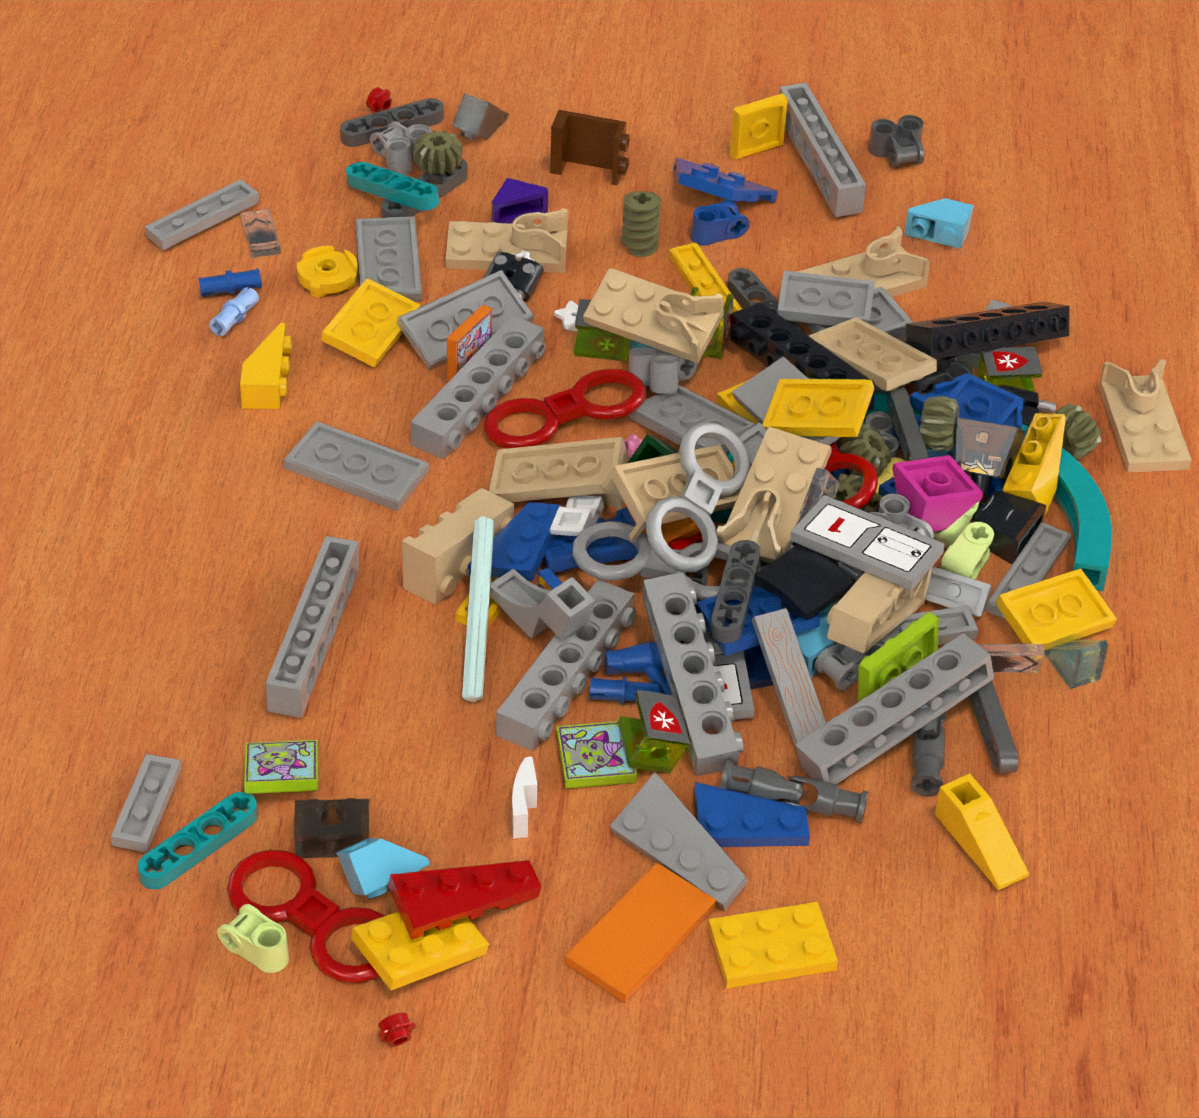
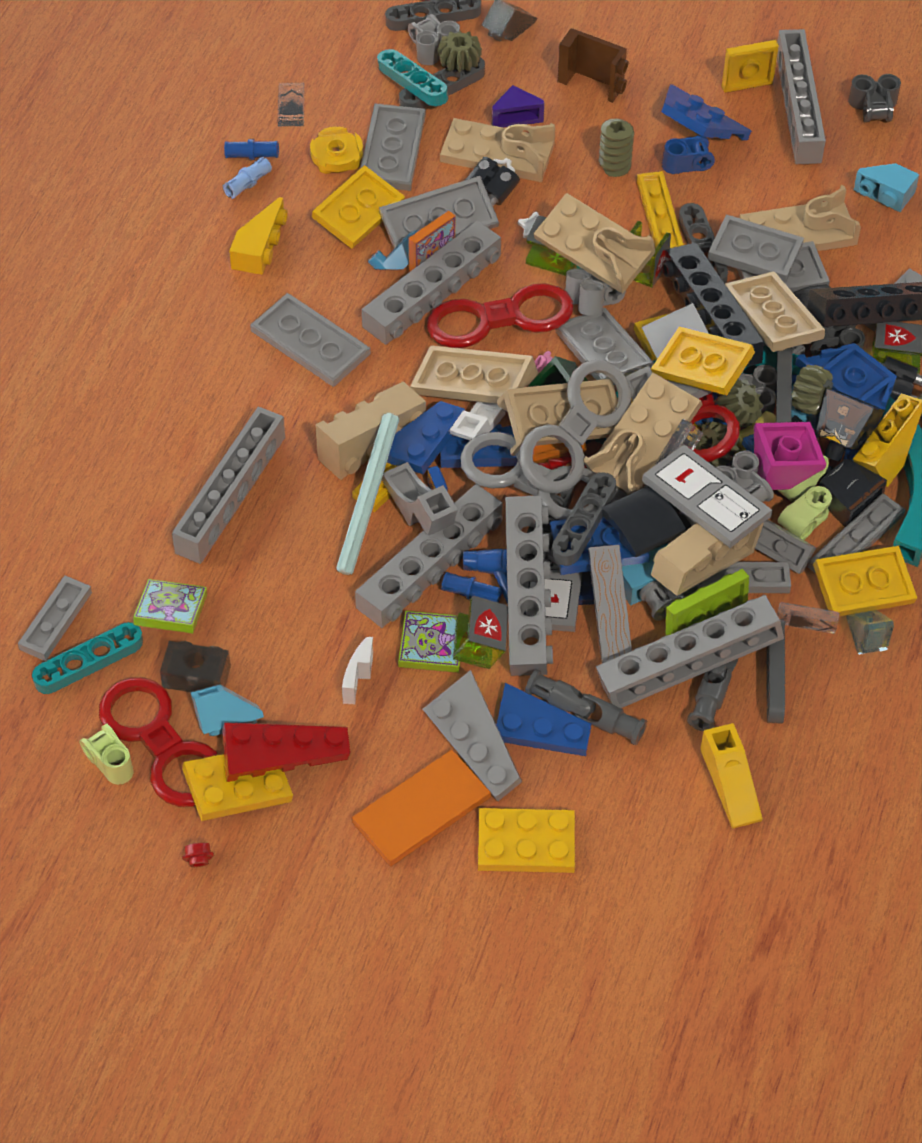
camera: 15 degrees right, 10 degrees up
light grey plate [145,179,259,250] -> none
none -> dark azure piece [368,230,419,270]

